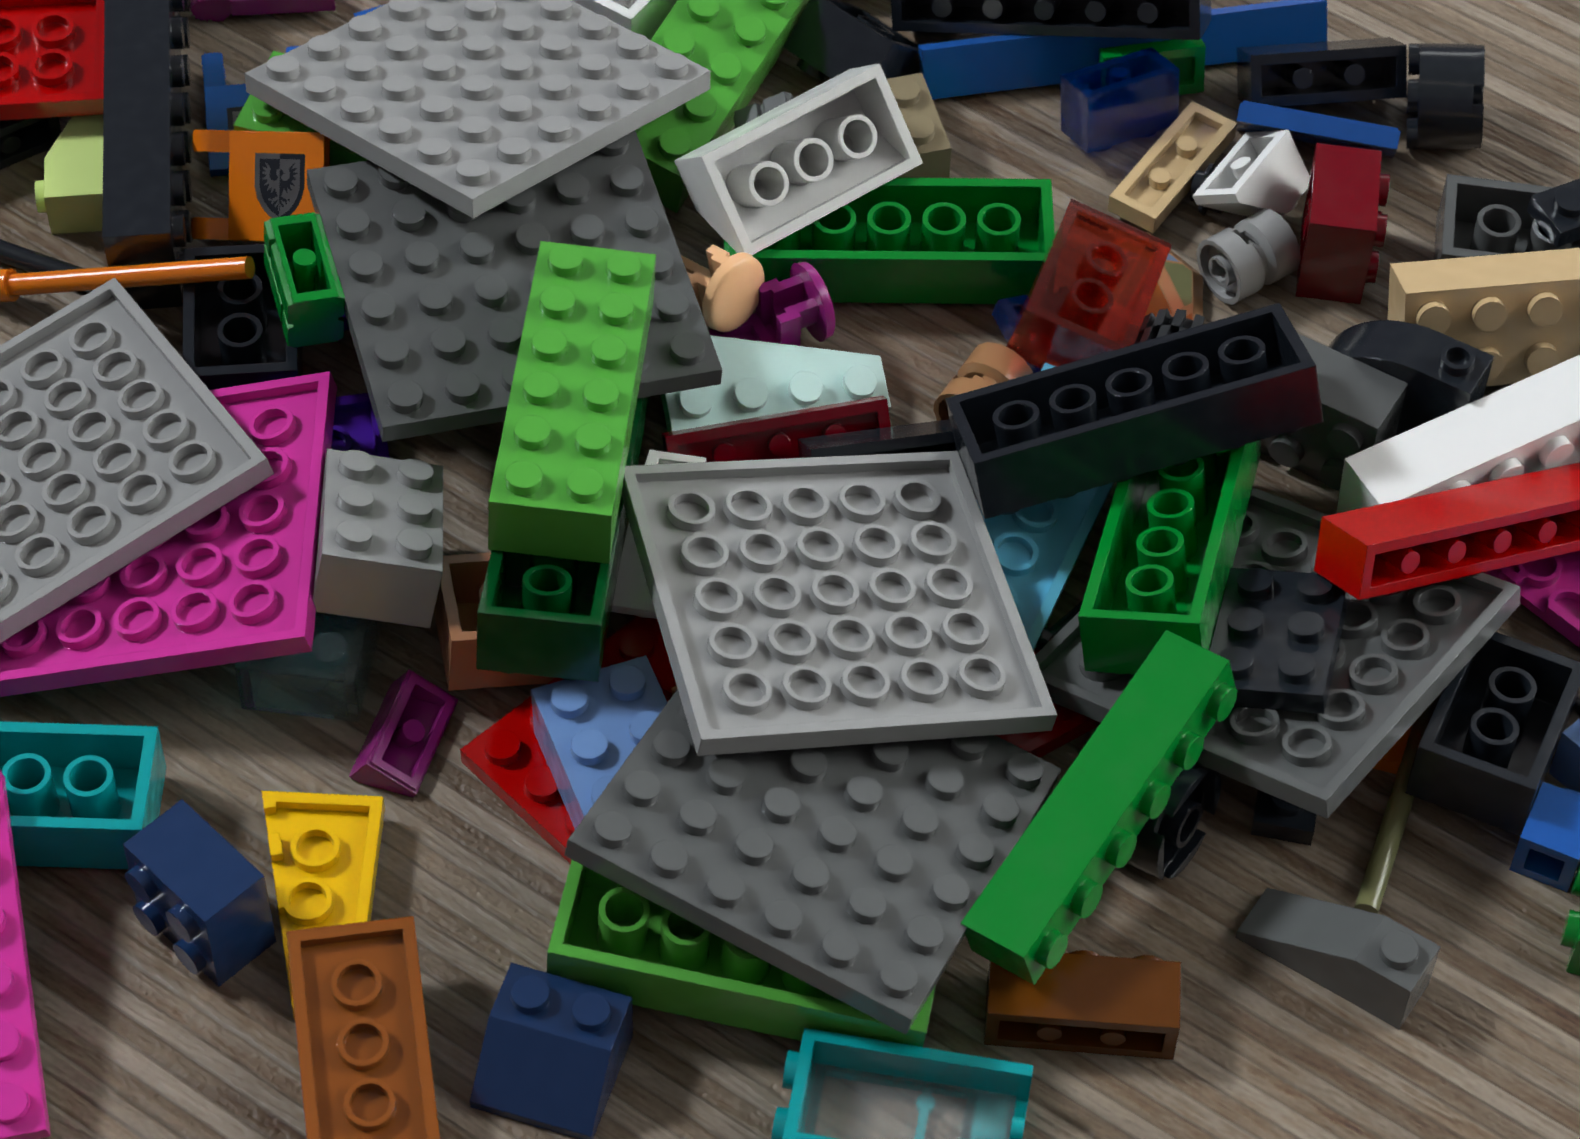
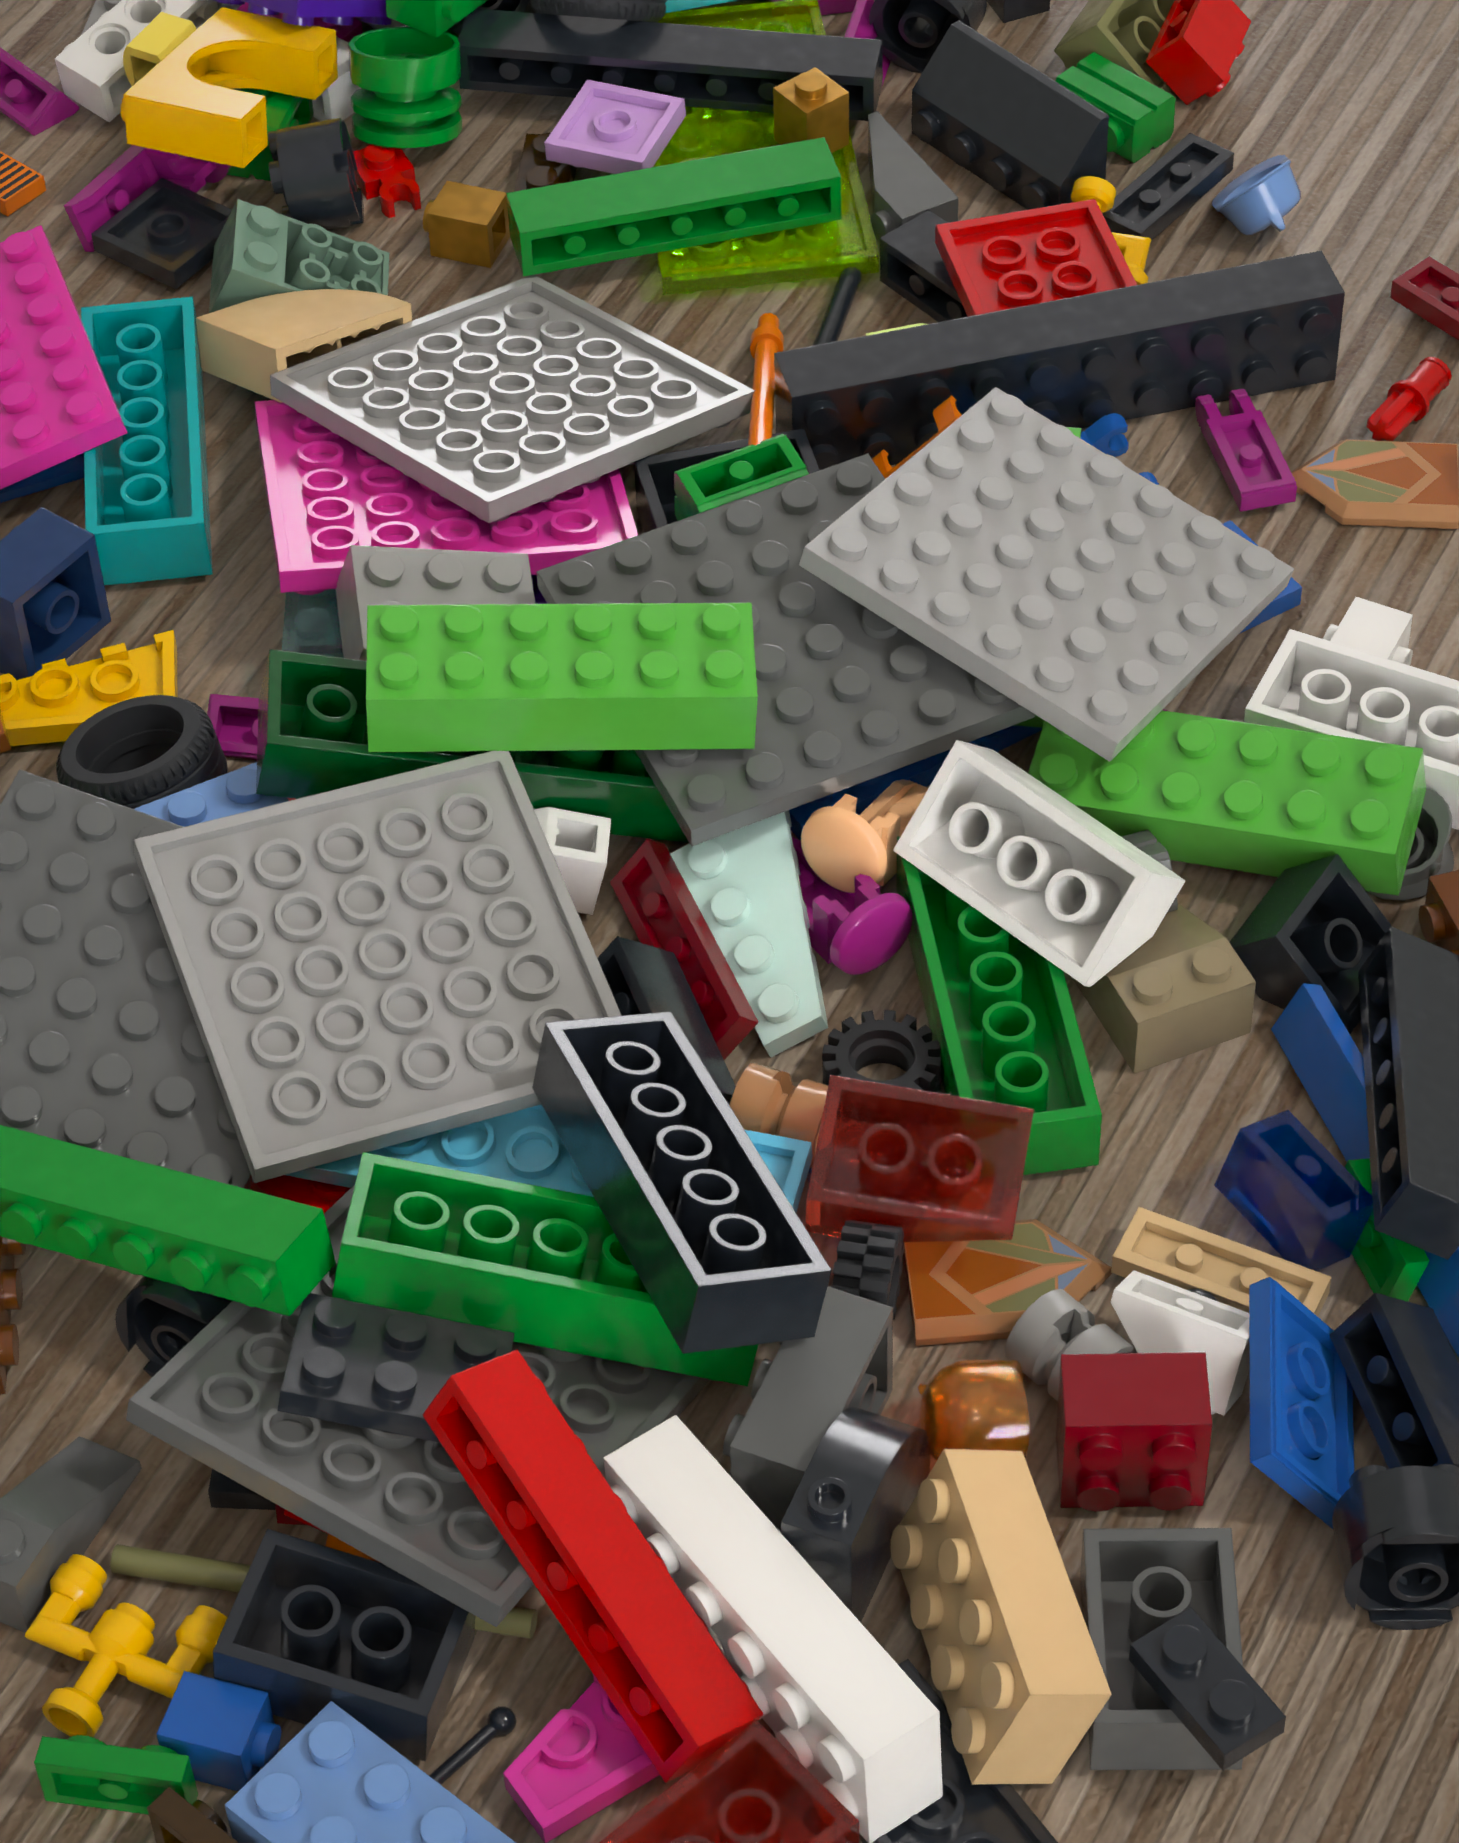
camera: 85 degrees right, 5 degrees down
none -> yellow piece [25,1554,227,1737]
none -> black tyre [56,695,228,809]
none -> black tyre [822,1010,941,1135]
none -> clear orange helmet [917,1360,1029,1461]

